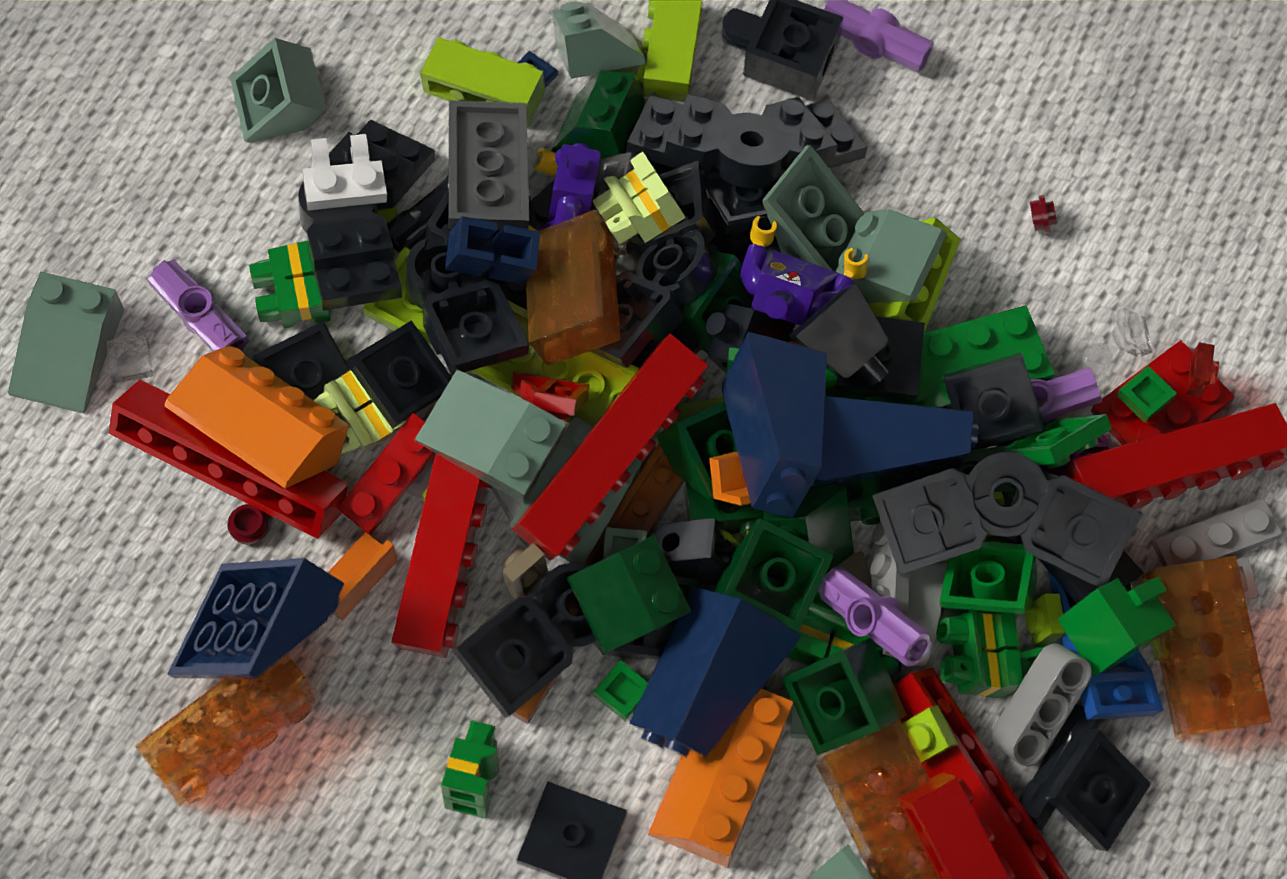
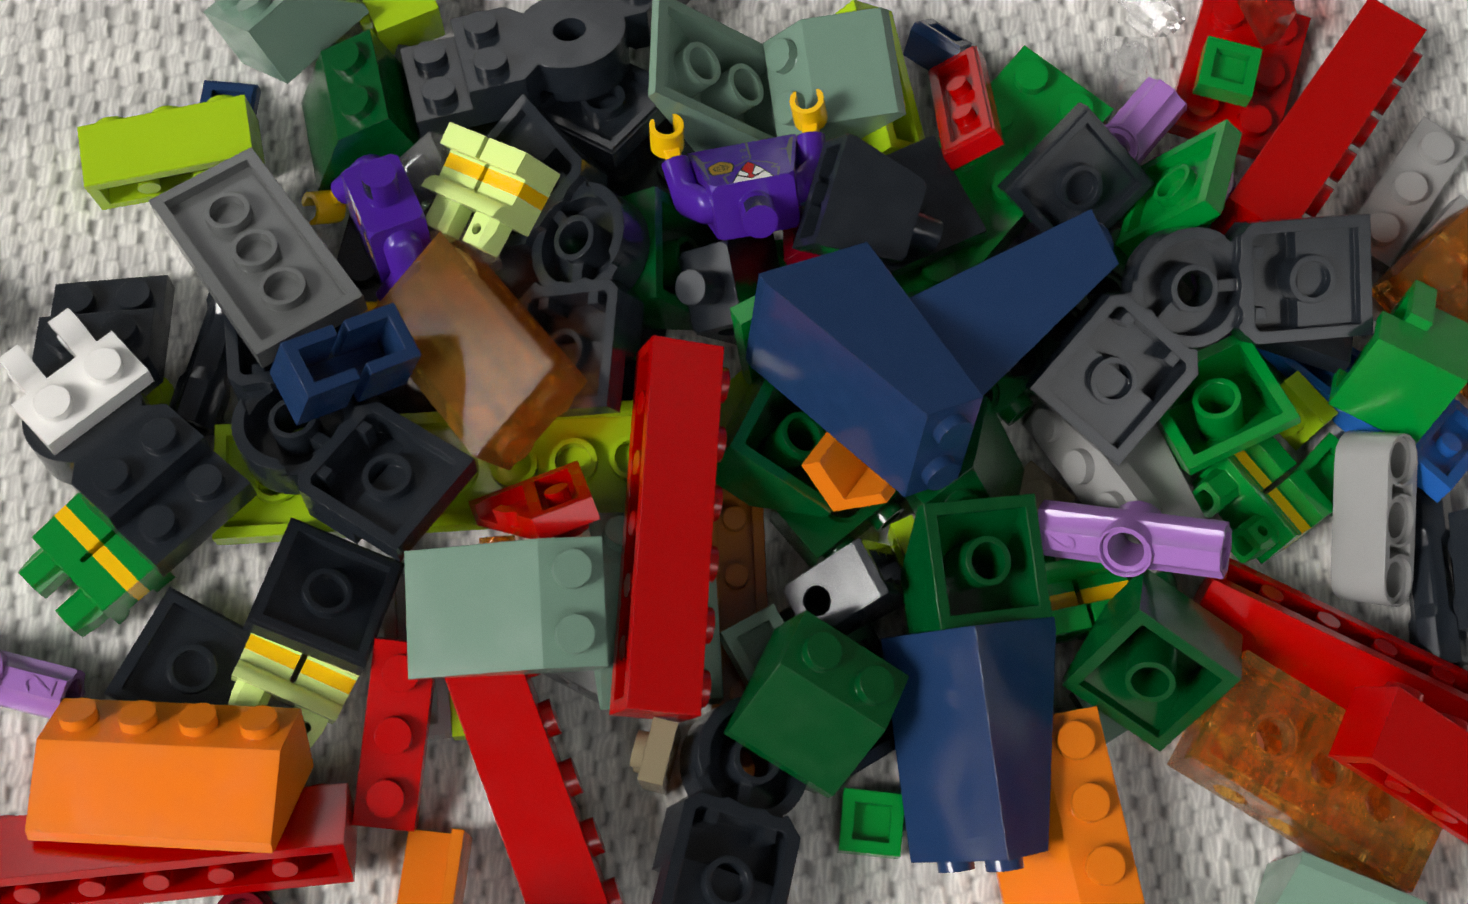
camera: 35 degrees left, 5 degrees up
lime plate [898,705,957,765] -> none
none -> dark blue slope [903,19,972,71]
none -> red tile [928,45,1004,171]

